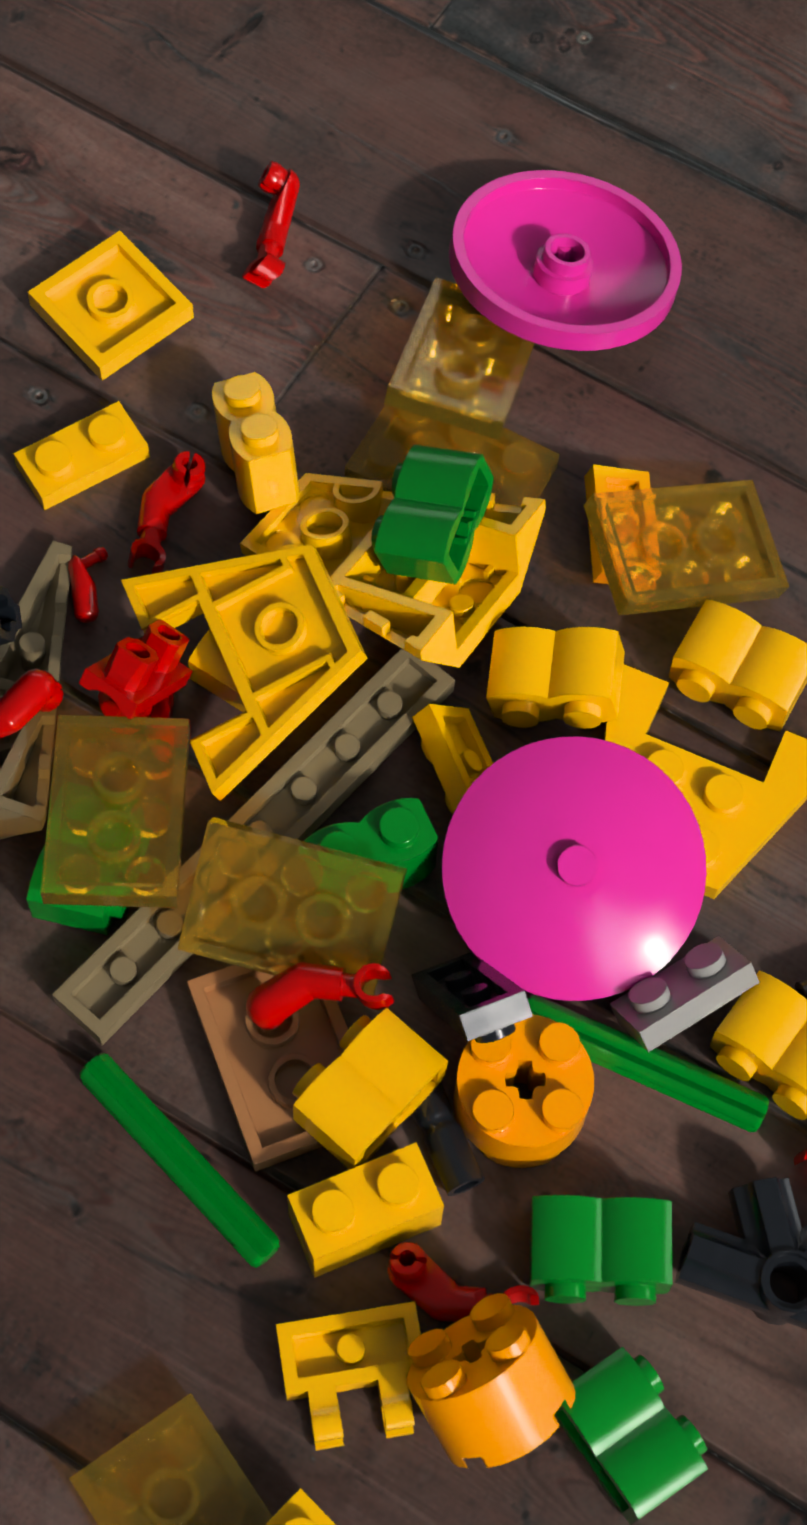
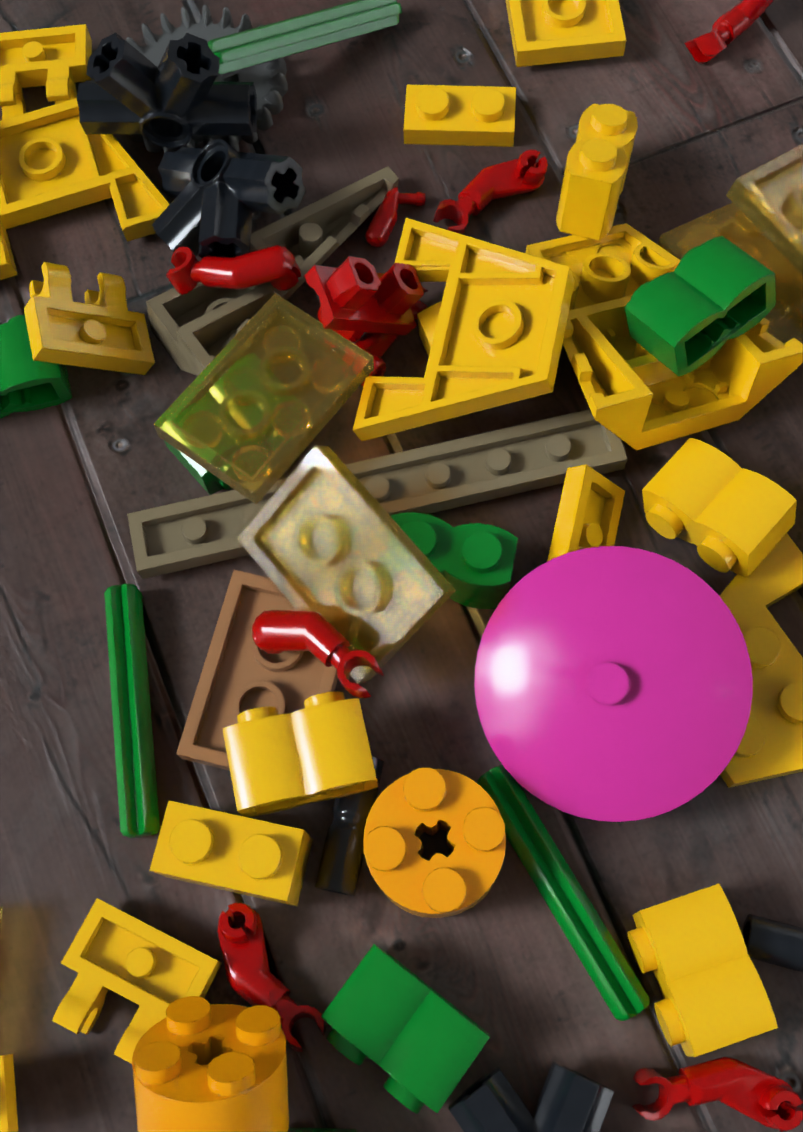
camera: 45 degrees right, 5 degrees up
black plate [411,952,533,1043] -> none
plate [610,936,760,1053] -> none

